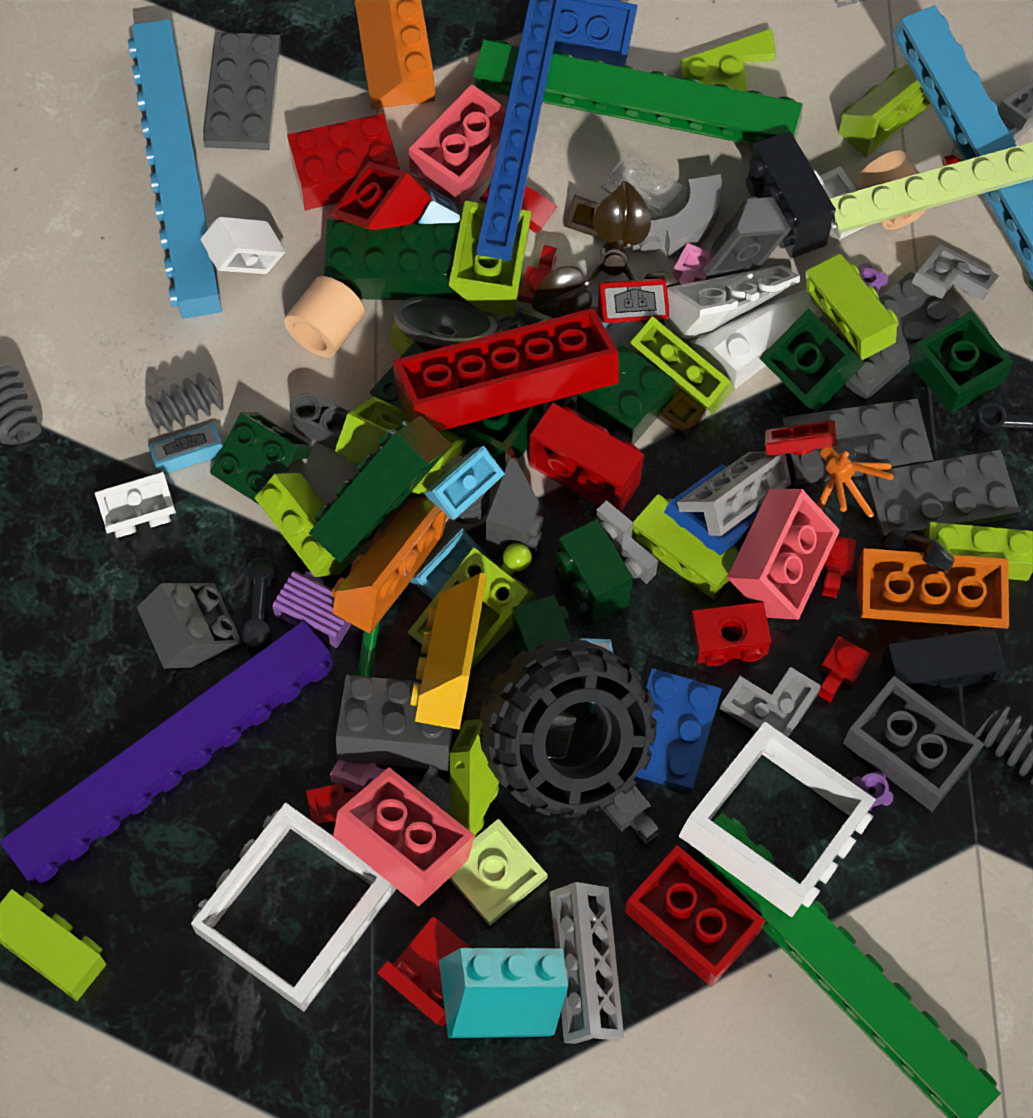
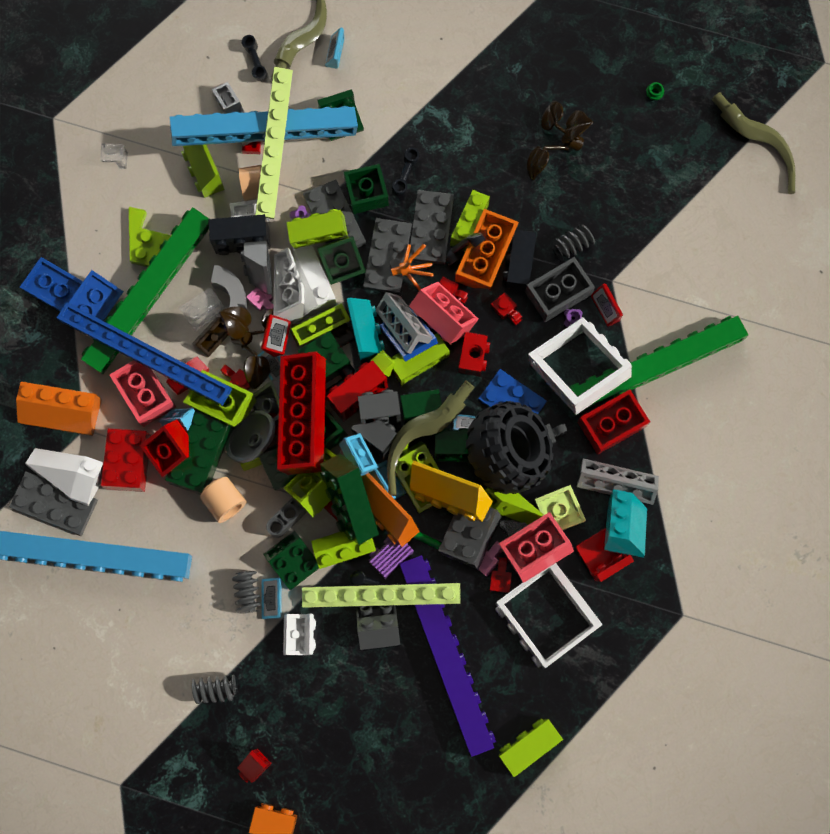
camera: 70 degrees left, 10 degrees up
white brick [200,217,285,274] -> none
light grey plate [596,500,658,584] -> none
light grey plate [720,667,821,738] -> none
red plate [765,420,838,456] -> none
light grey plate [912,244,999,300] -> none
none -> white wedge [25,448,103,506]
none -> yellowish green plate [302,583,461,607]
none -> teal slope [347,298,385,363]
none -> dark grey brick [358,390,401,428]
none -> lime slope [370,350,395,377]
none -> olive animal [387,380,475,496]
none -> slope [591,283,623,326]

